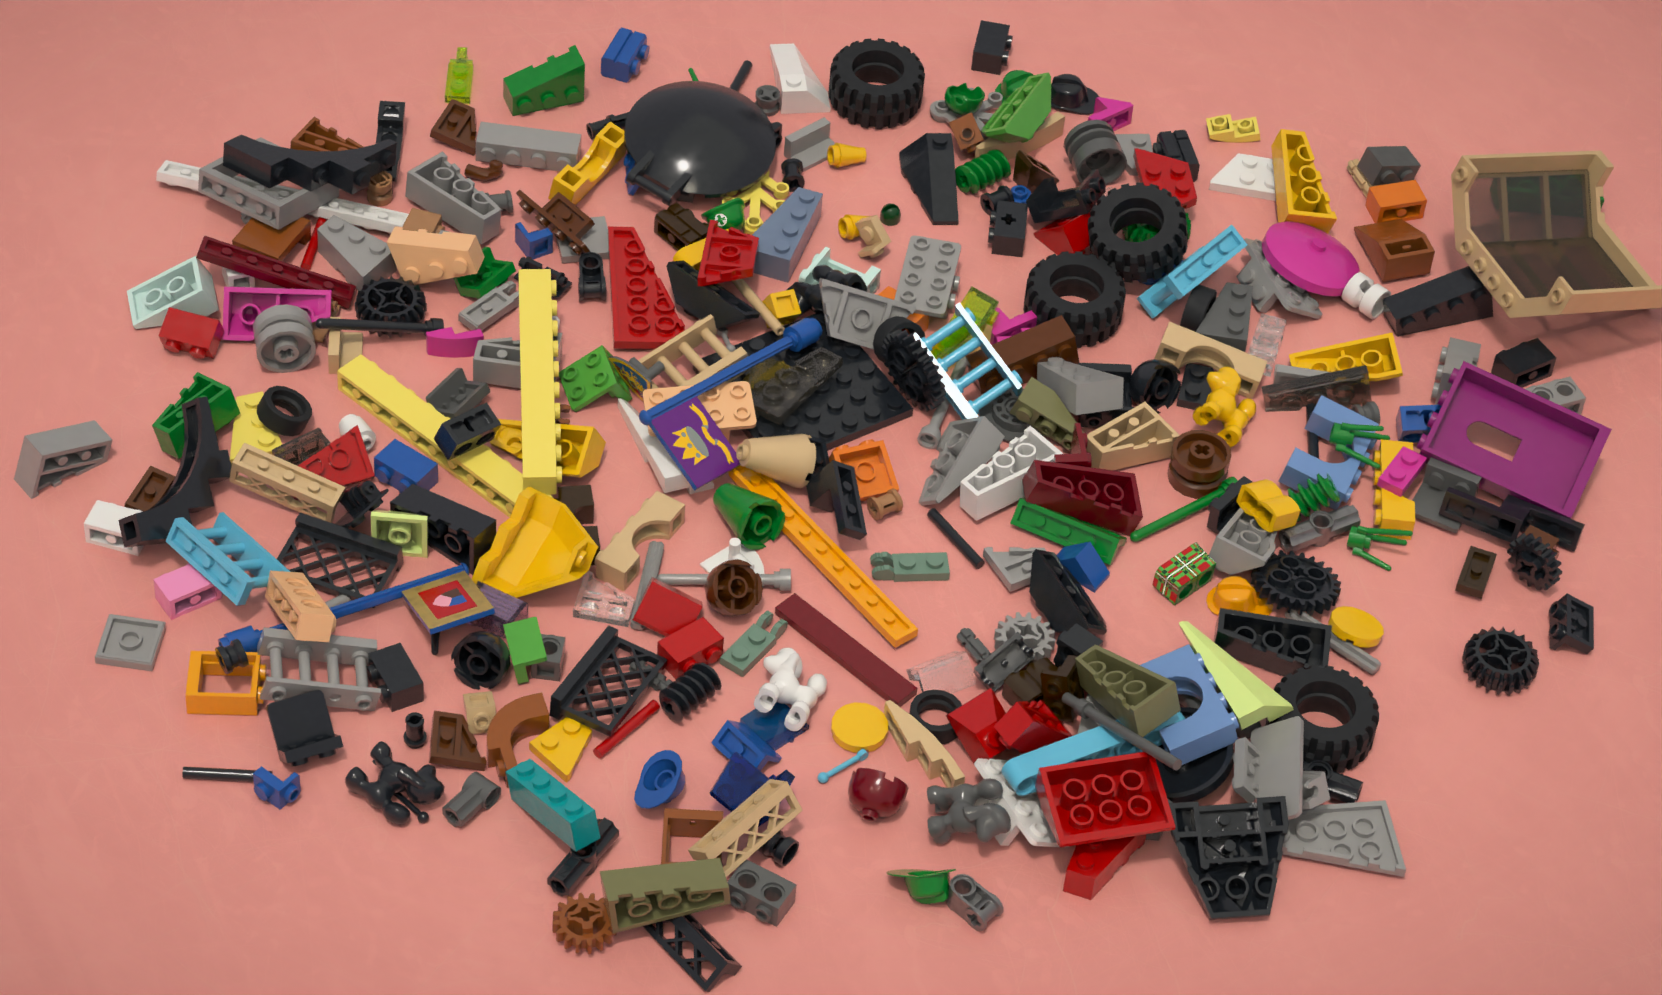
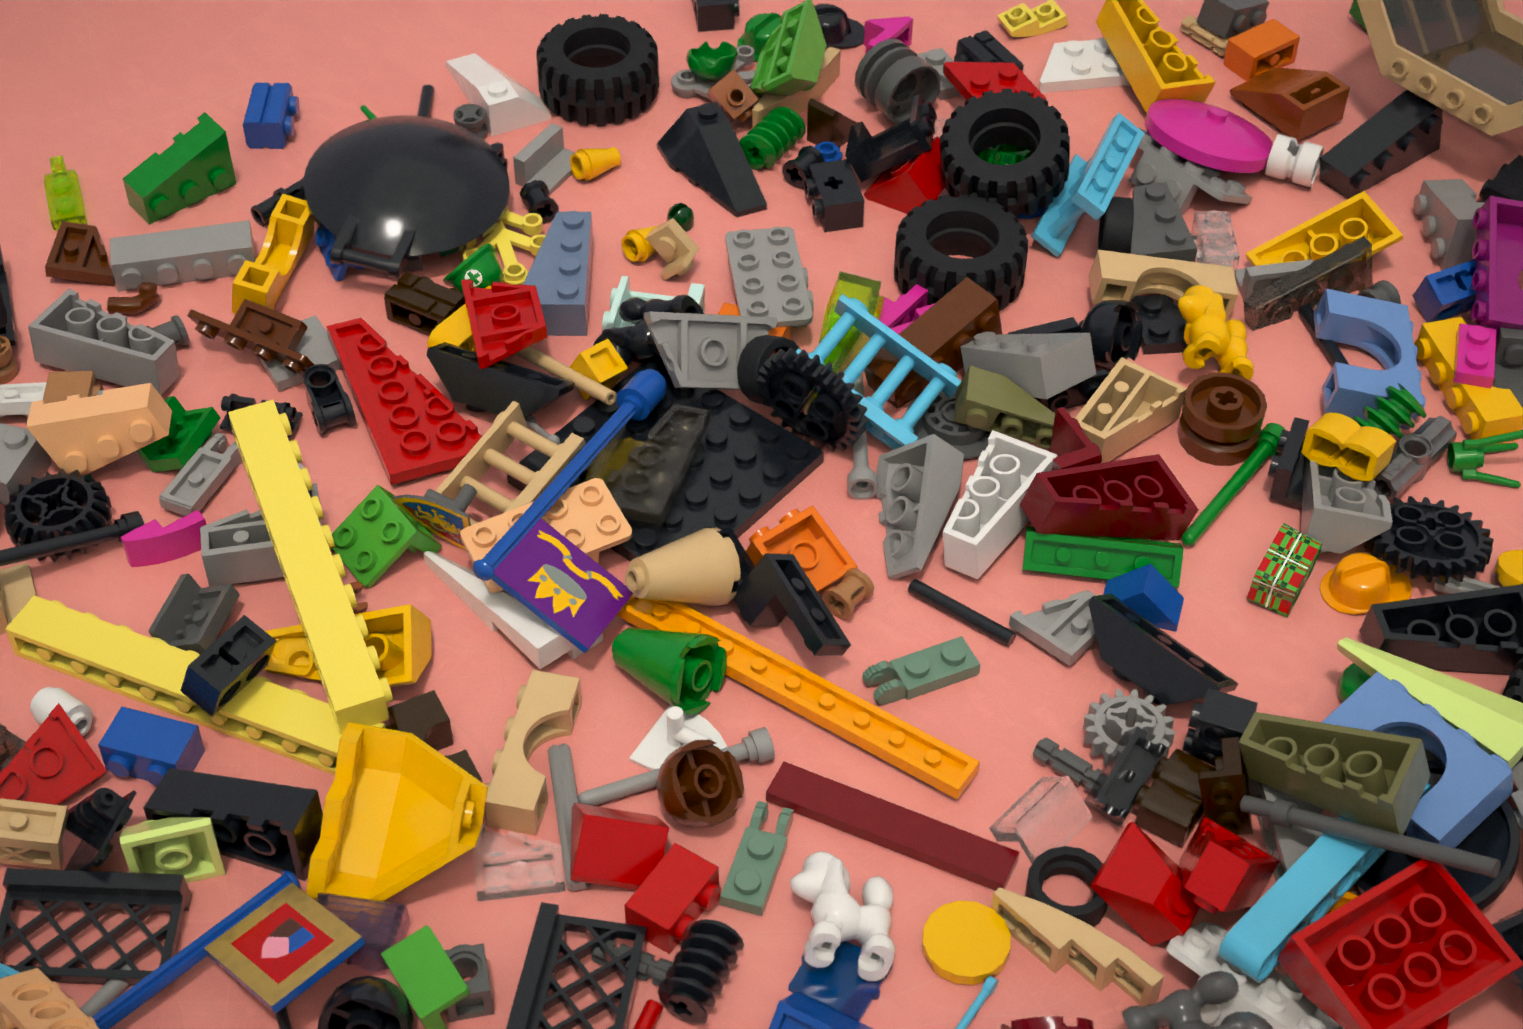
camera: 15 degrees left, 0 degrees up
blue panel [515,222,553,260] -> none
green plant [1329,422,1390,469] -> none

